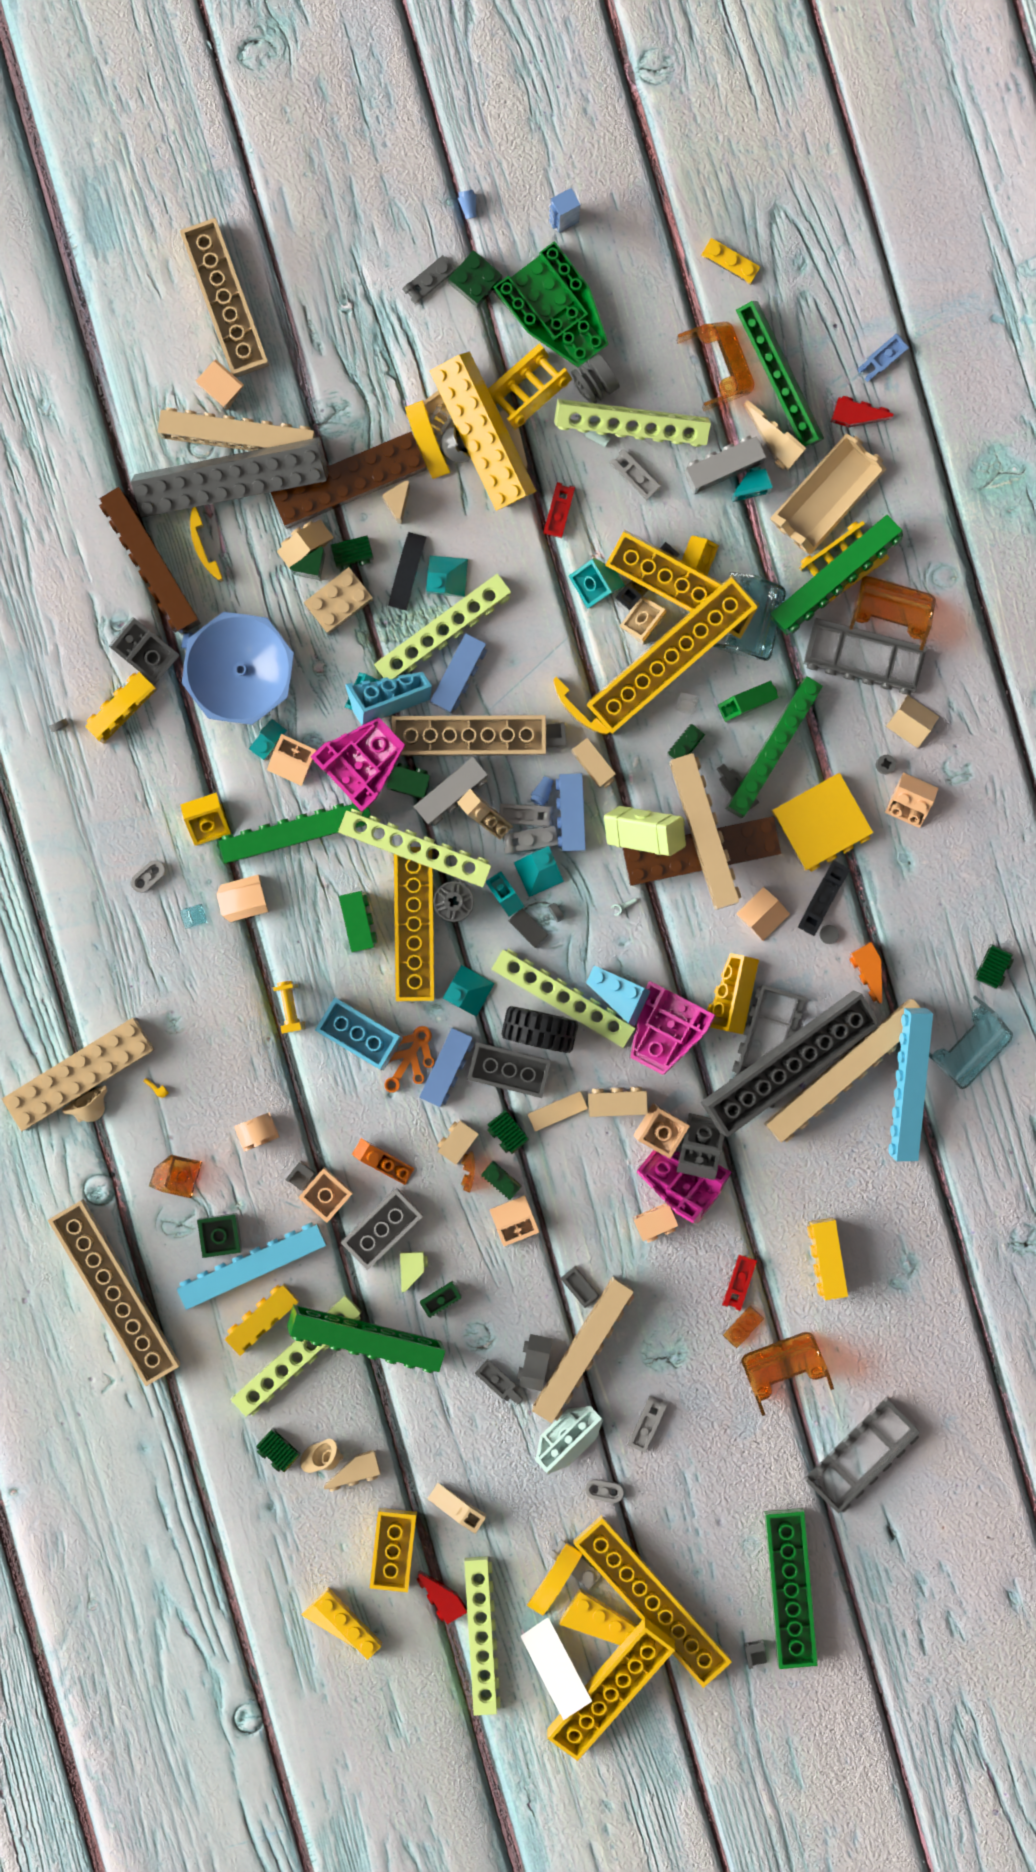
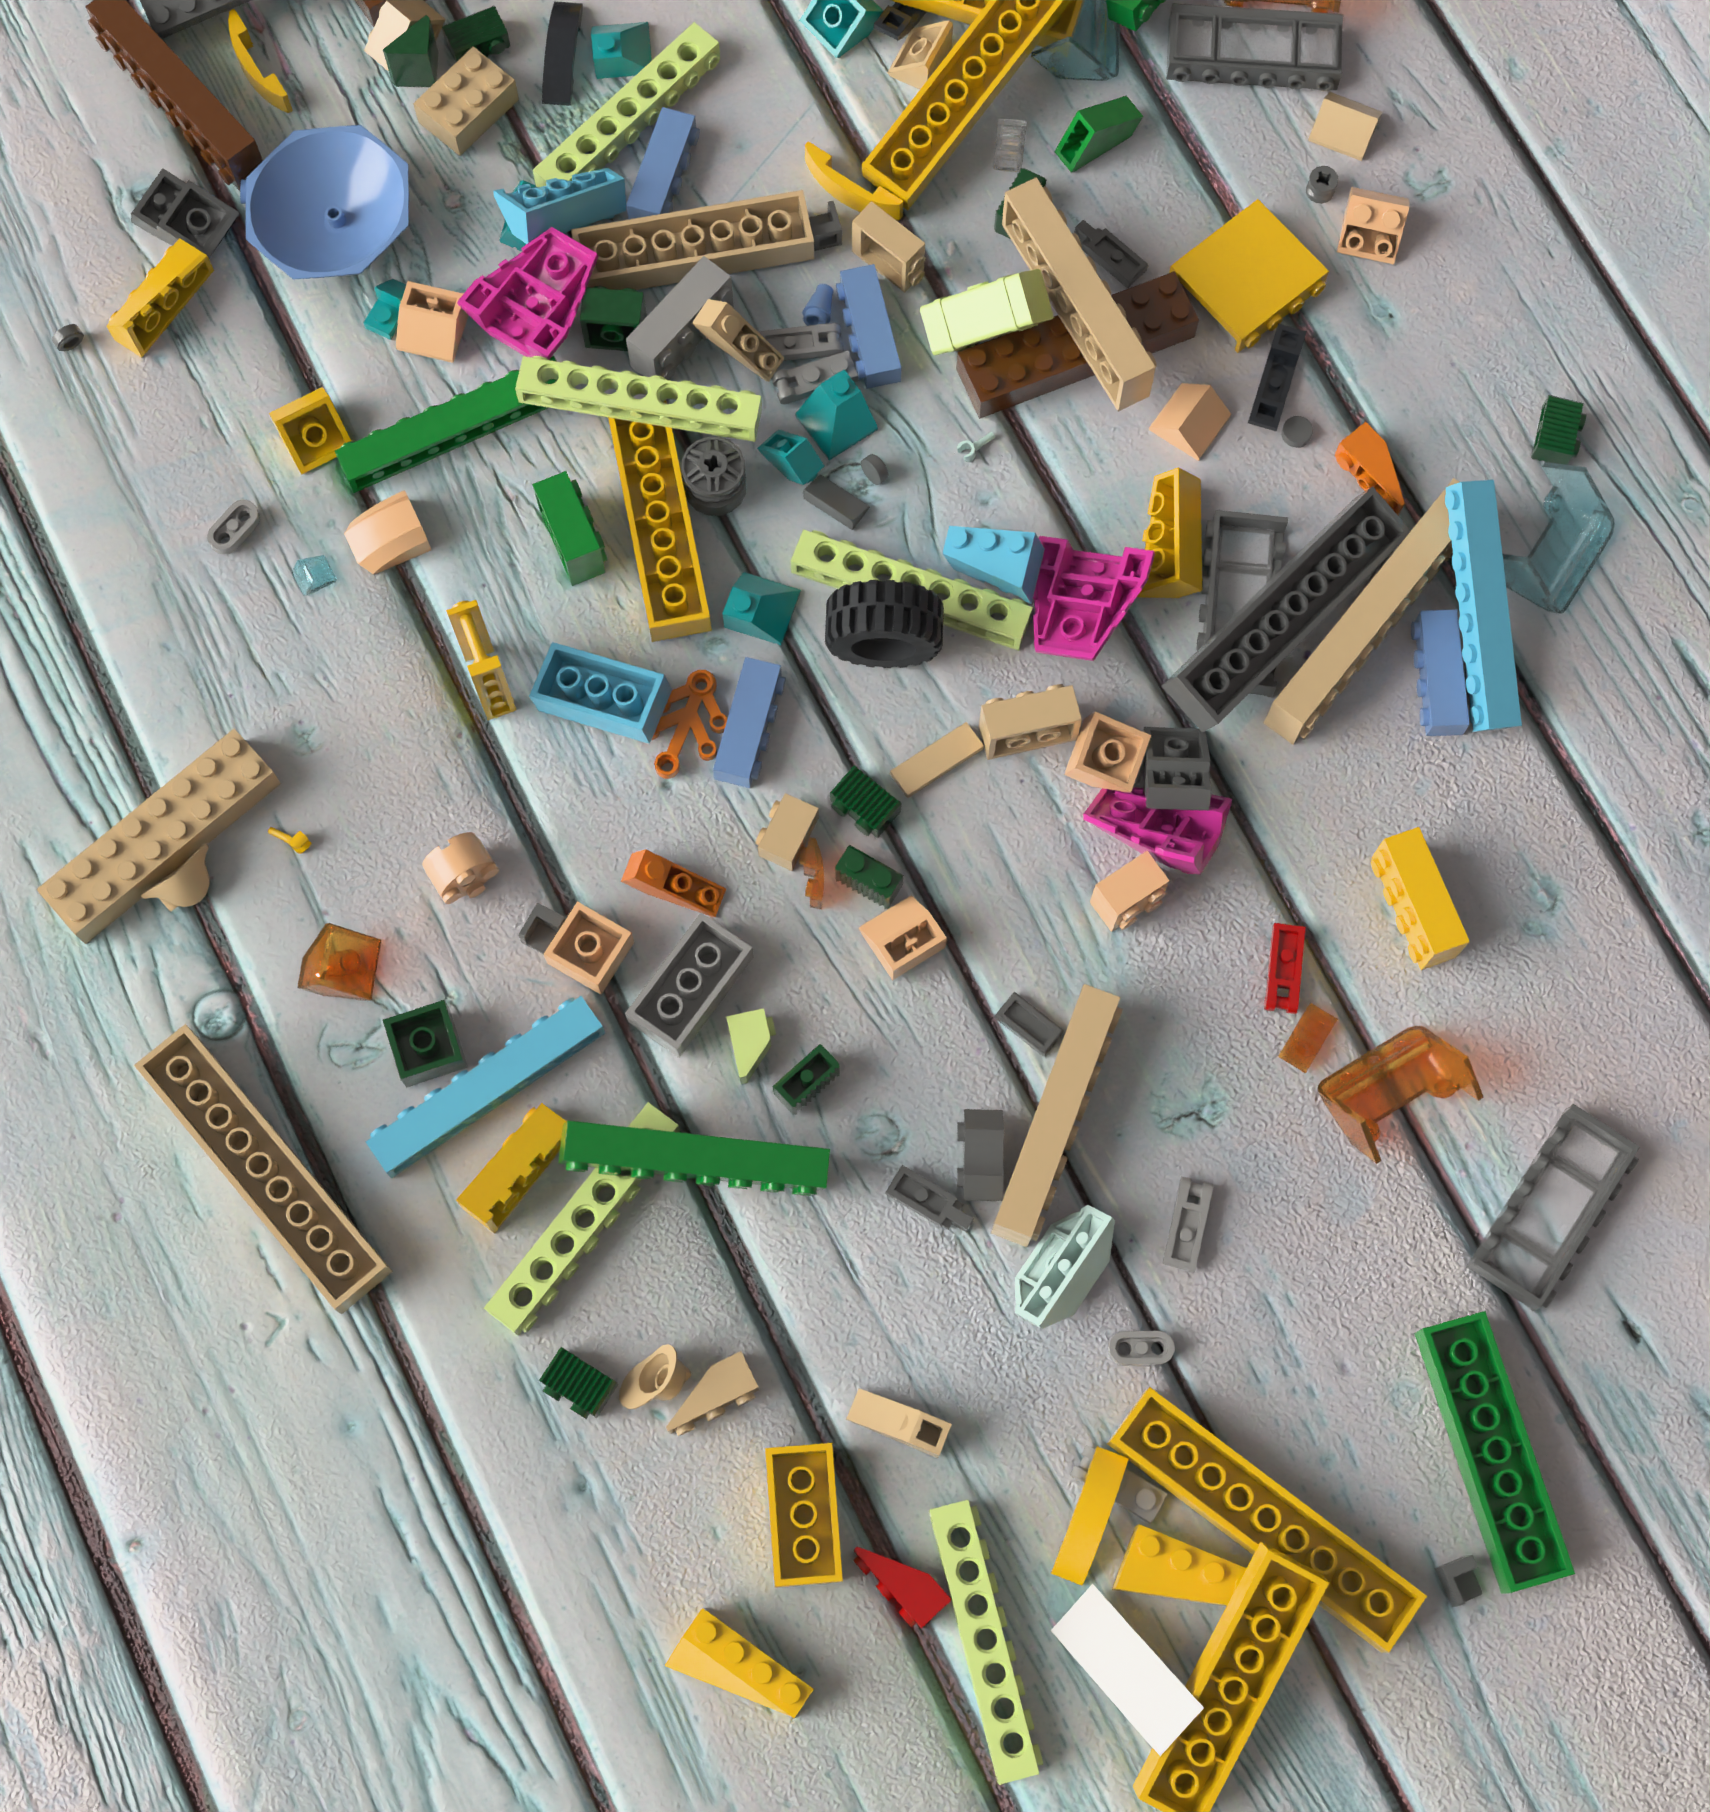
camera: 10 degrees left, 15 degrees down
dark grey brick [467,1042,551,1098] -> none
green brick [725,676,823,818] -> none
none -> medium blue brick [1411,609,1470,736]

